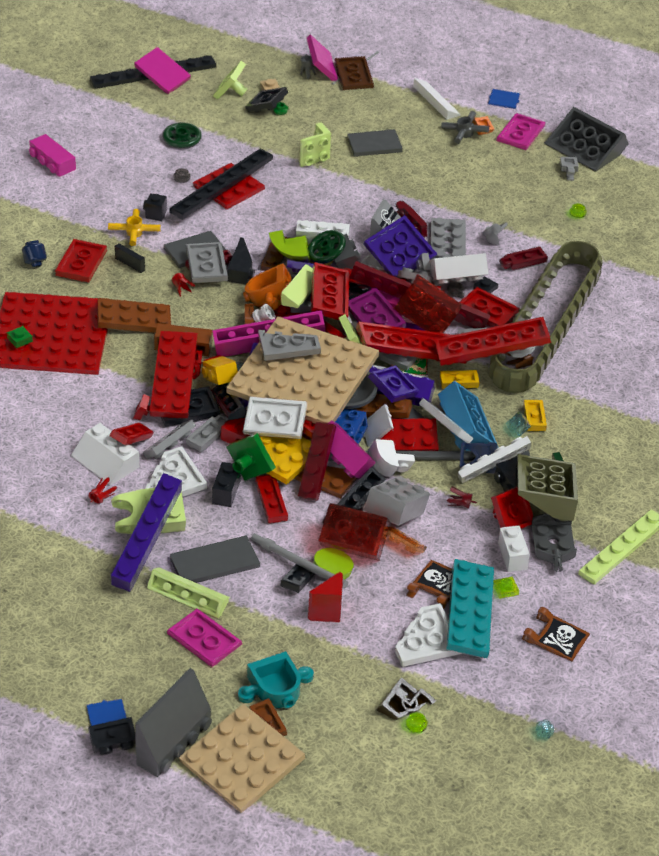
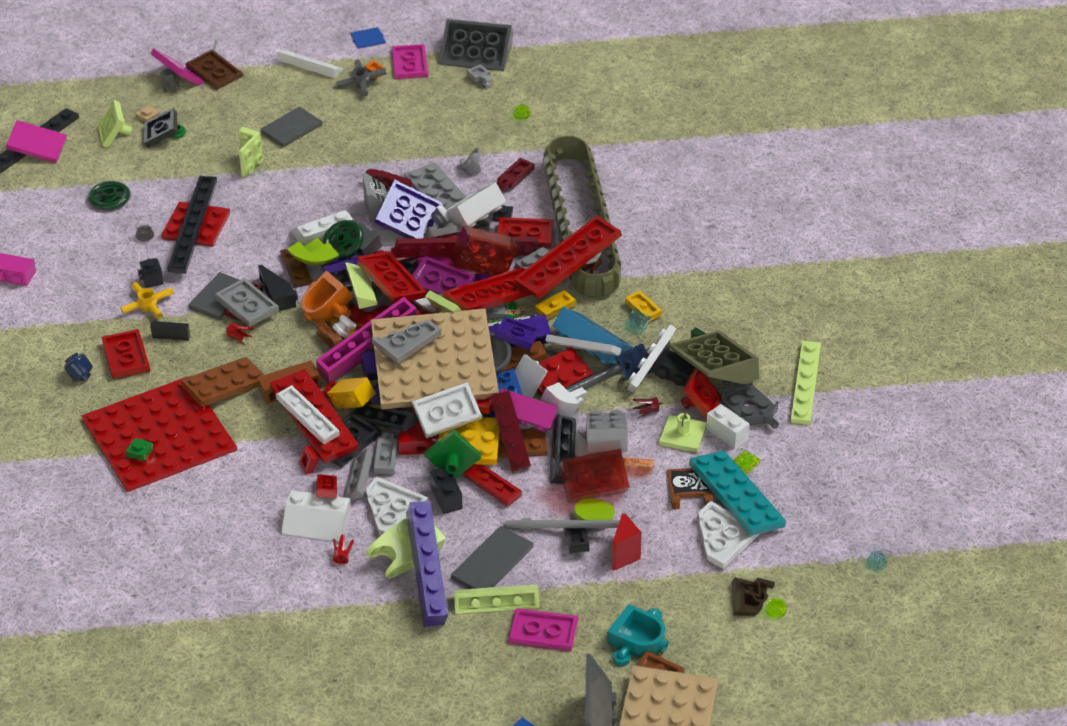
camera: 30 degrees left, 0 degrees up
flag [522,607,590,662] -> none
none -> white tile [276,385,340,444]
none -> yellowish green tile [659,413,707,453]

